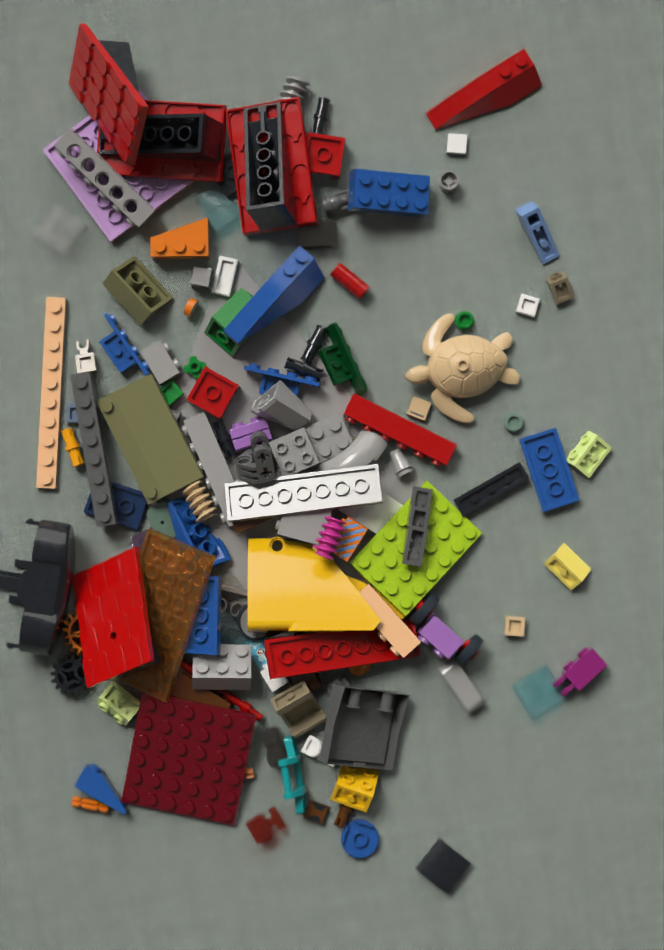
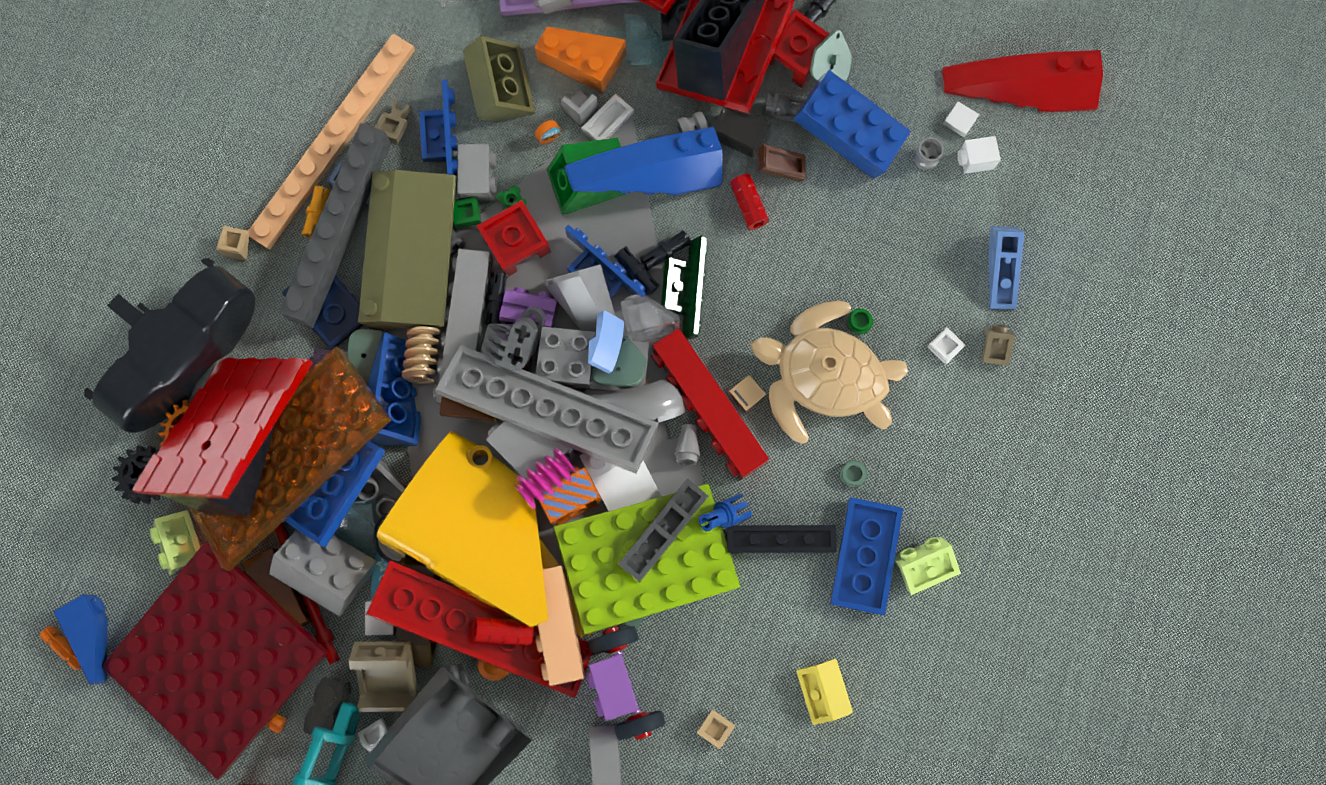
camera: 30 degrees right, 10 degrees down
none -> tan slope [216,226,249,261]
none -> red axle [472,617,533,645]
none -> light blue slope [588,310,624,374]
none -> sand green piece [592,336,647,386]
none -> clear slope [620,295,680,342]
none -> light grey wheel [677,111,708,133]
none -> blue arm [699,493,752,532]
none -> reddish brown tile [759,144,806,182]
none -> piece [810,30,852,81]
none -> white brick [957,136,1001,174]

